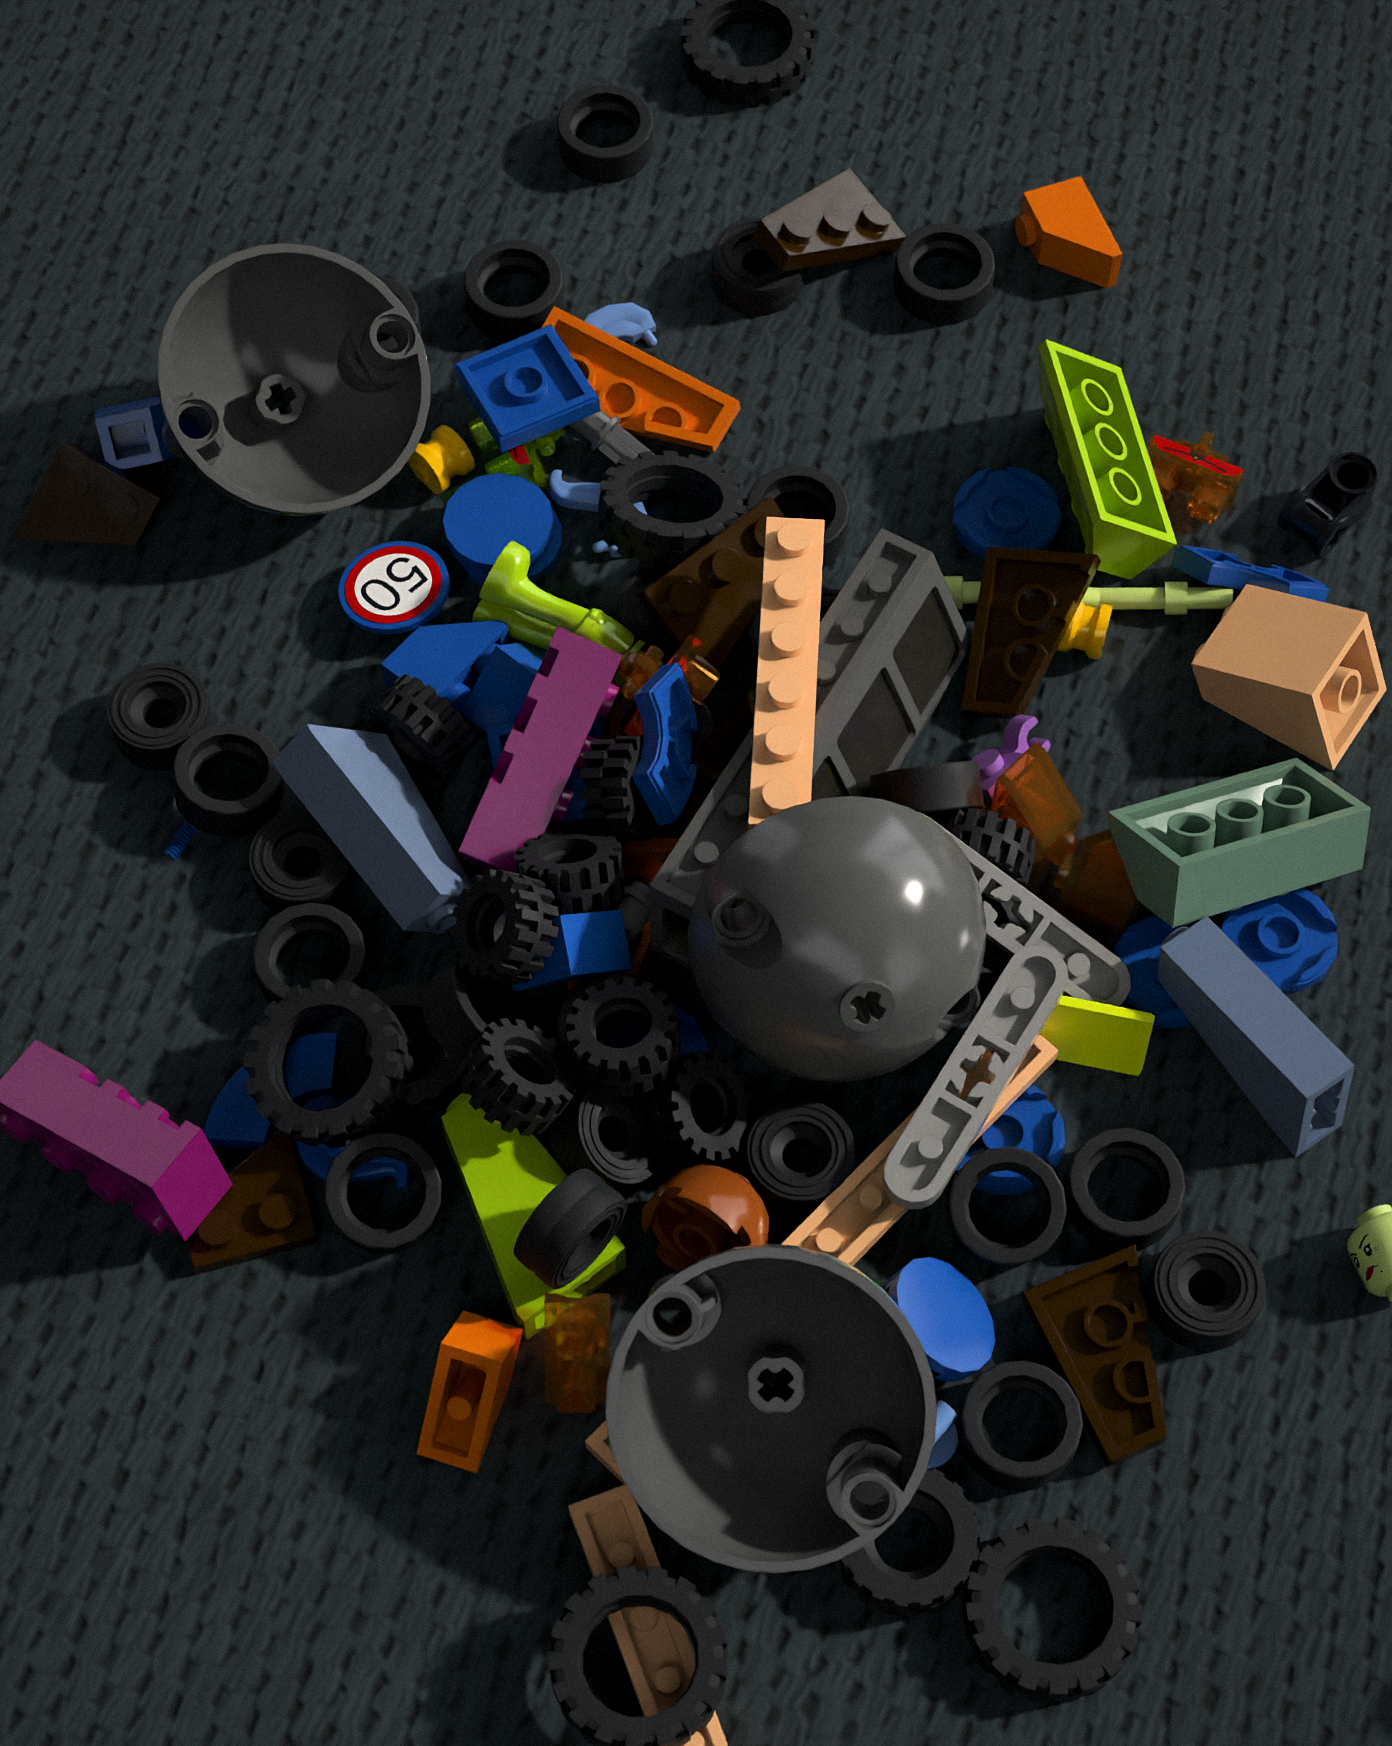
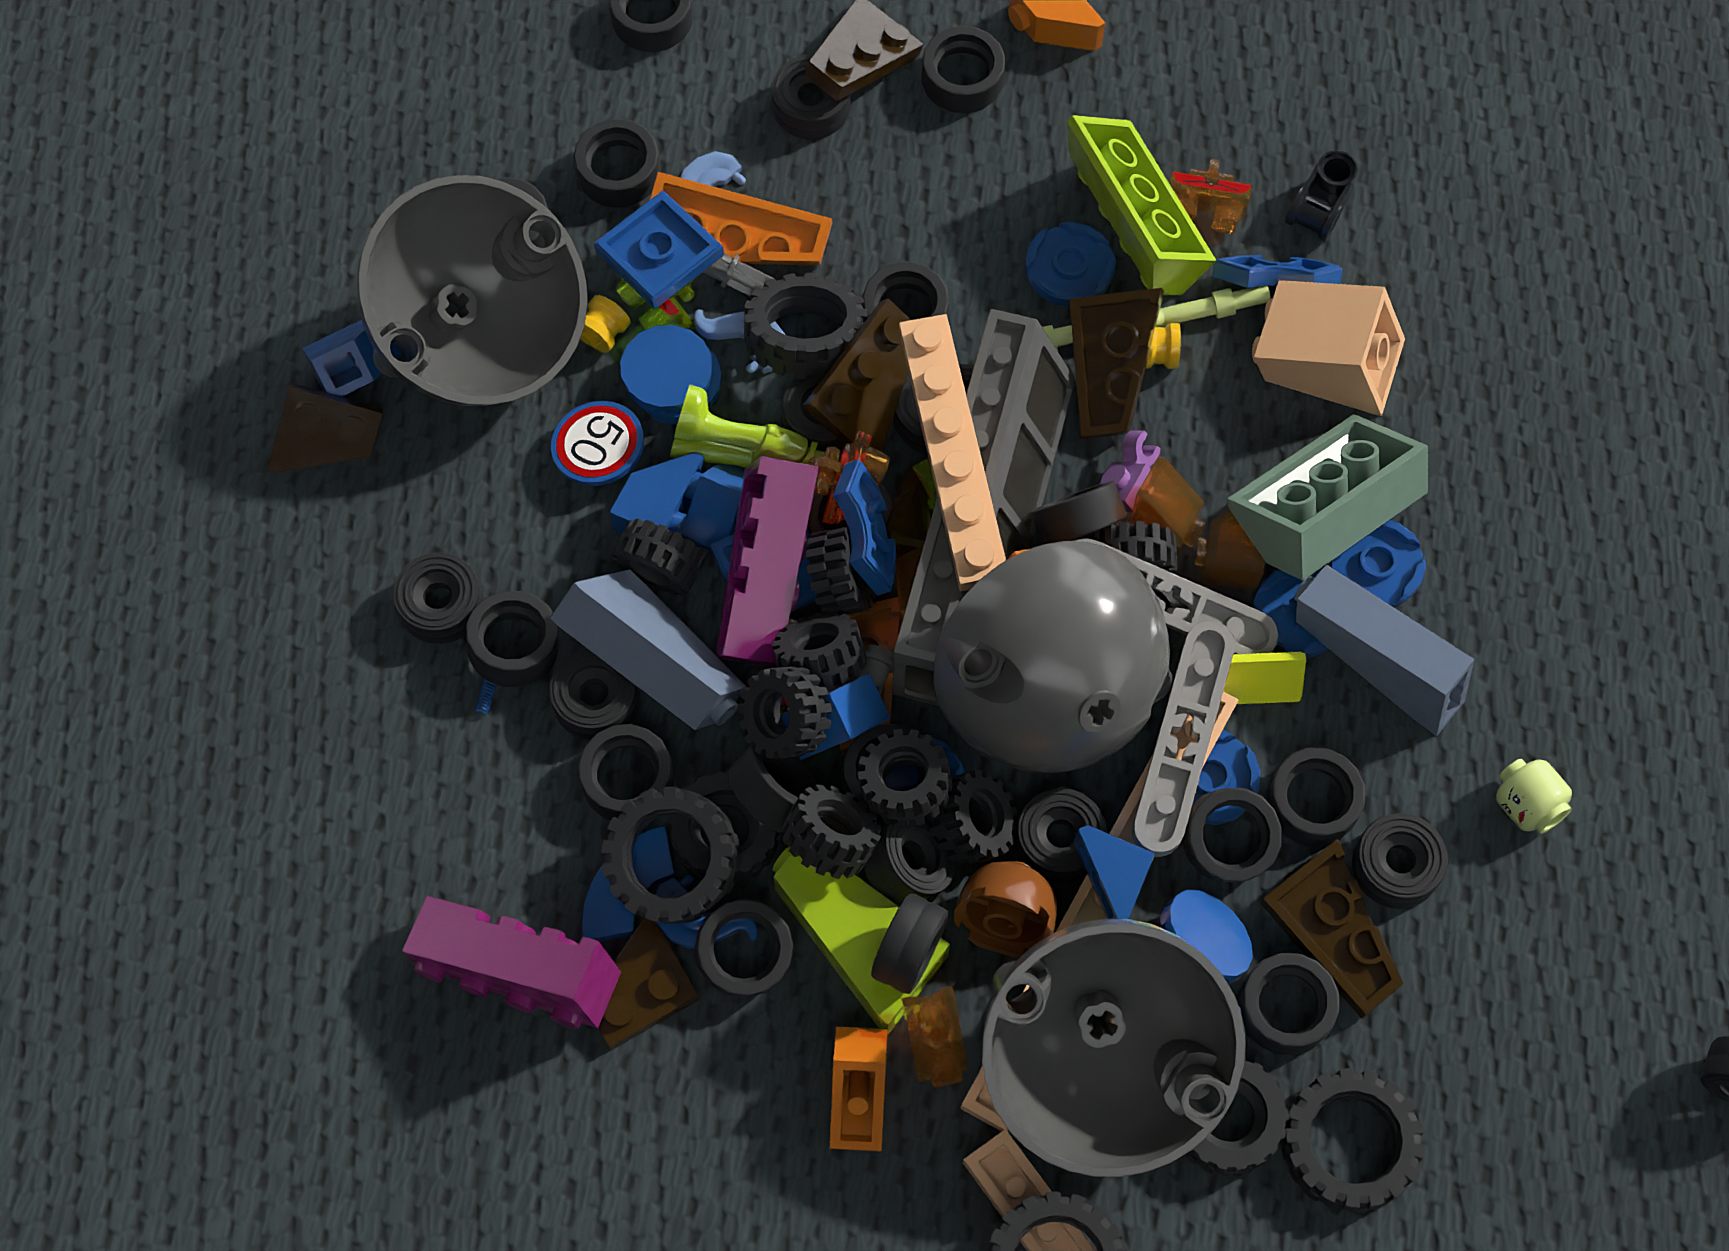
camera: 15 degrees left, 5 degrees up
none -> blue slope [1073,825,1155,919]

